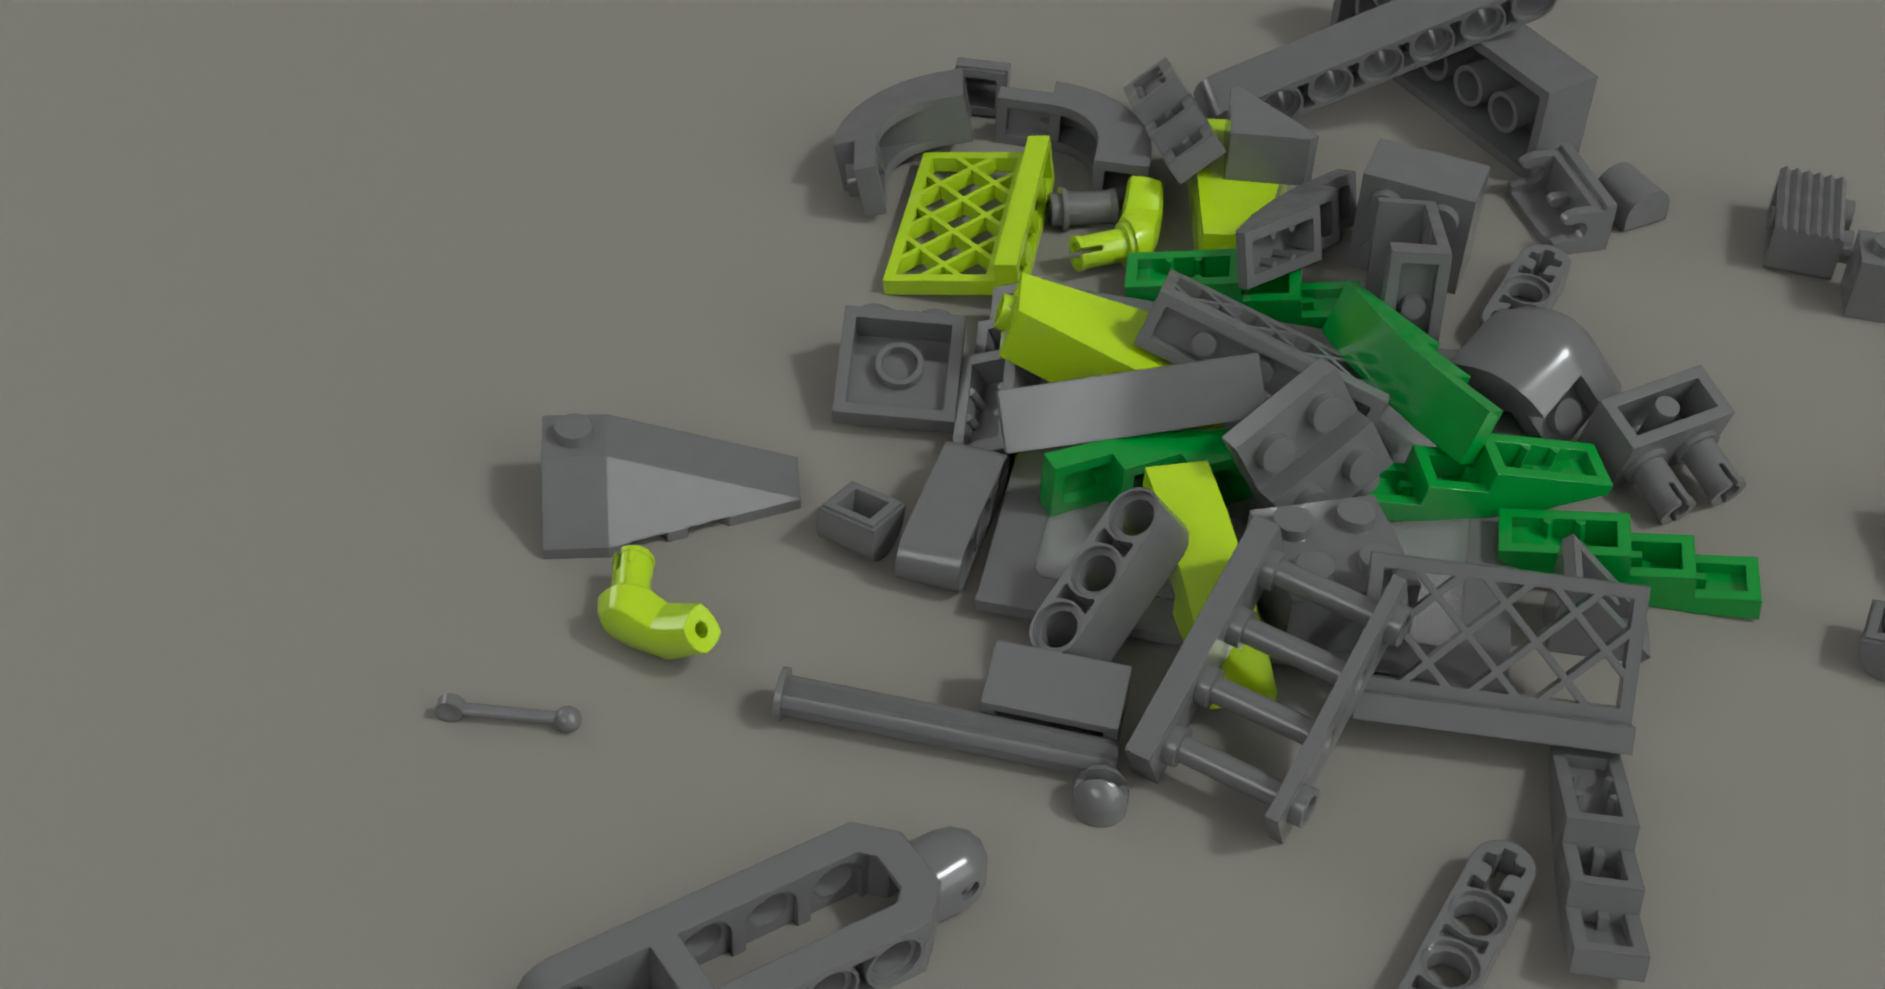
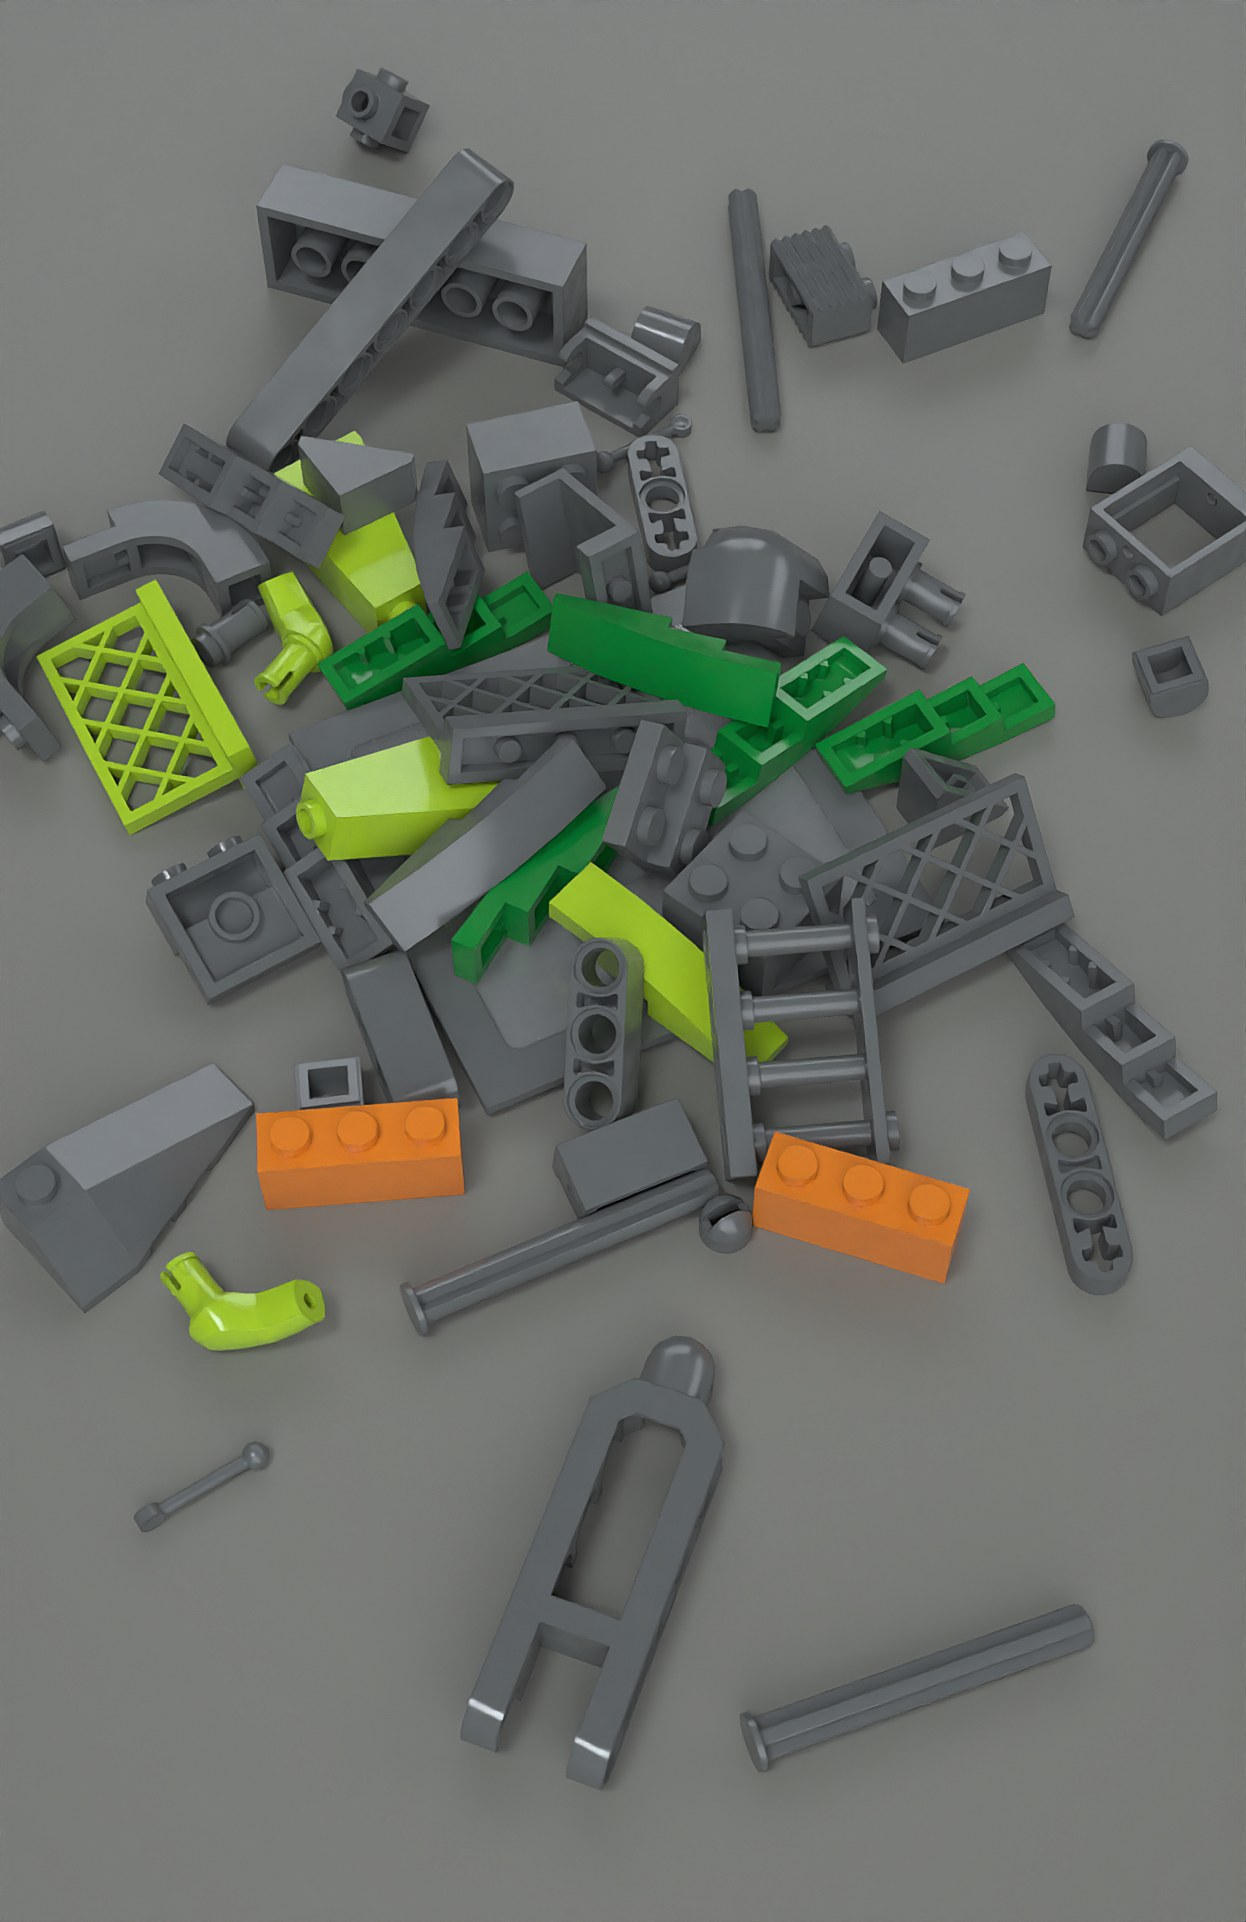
camera: 35 degrees left, 15 degrees up
none -> orange brick [256,1098,465,1210]
none -> dark grey hinge [597,414,692,473]
none -> dark grey axle [728,188,781,432]
none -> orange brick [752,1131,970,1284]

